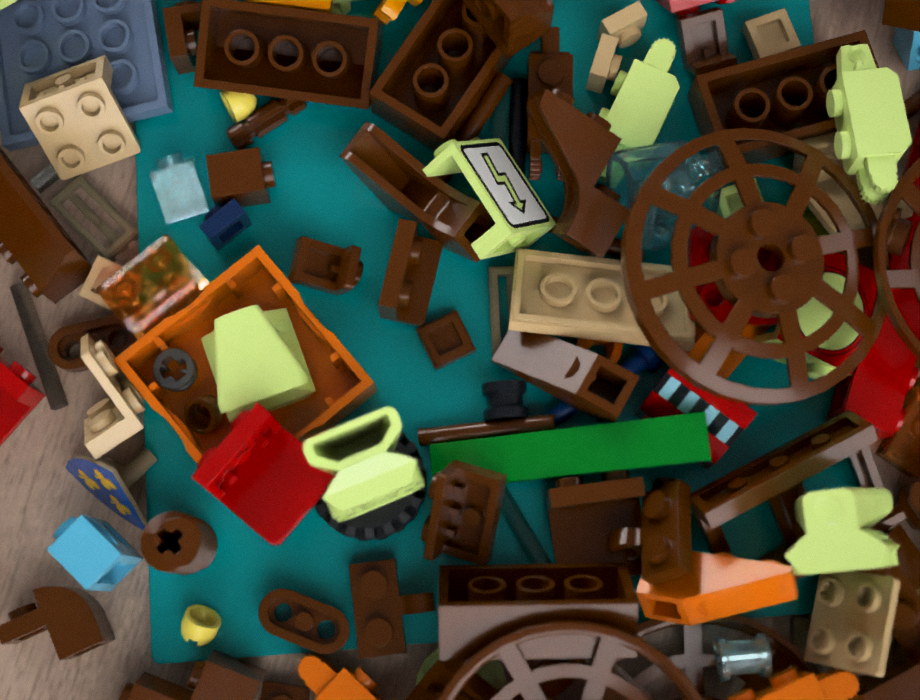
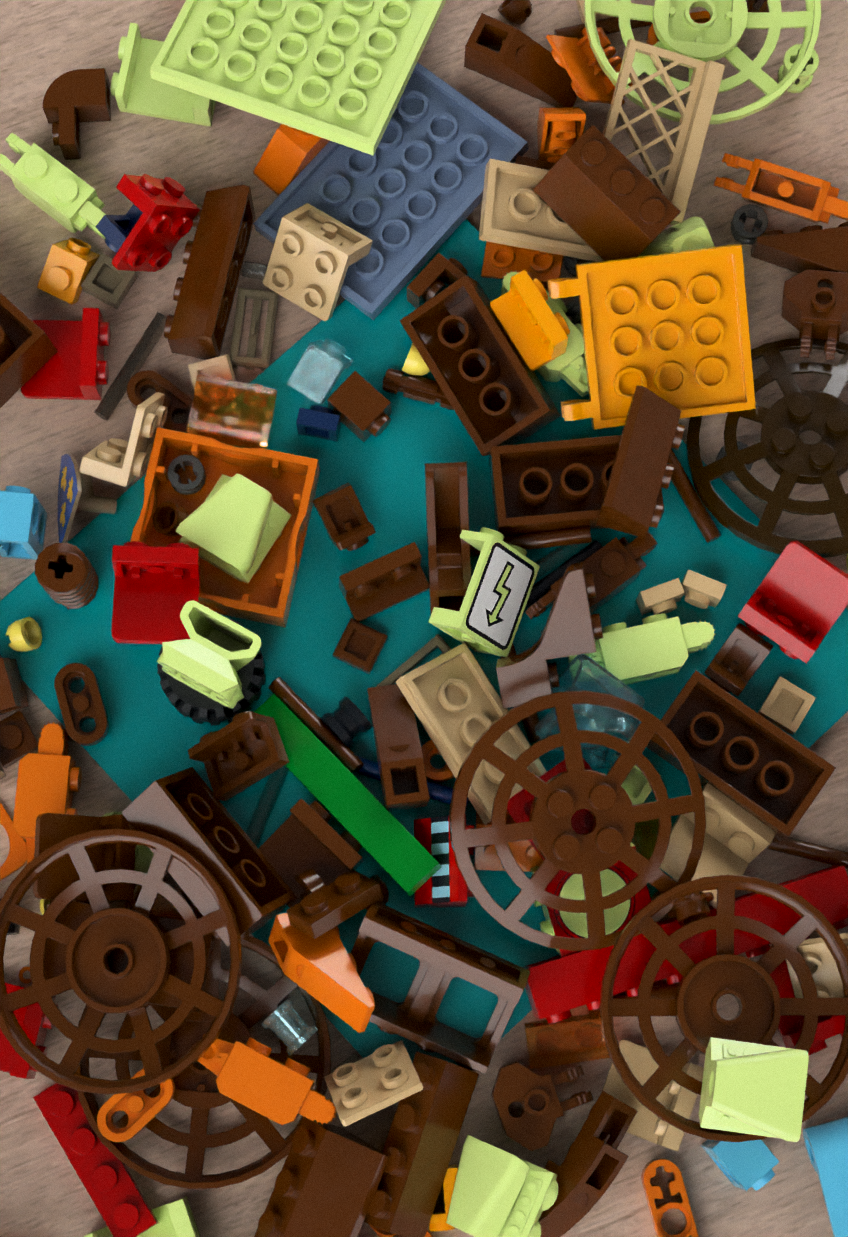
camera: 50 degrees right, 0 degrees up
reddish brown plate [349,559,435,659] -> none
yellowish green piece [784,488,900,576] -> none
yellowish green hinge [826,44,912,206] -> none

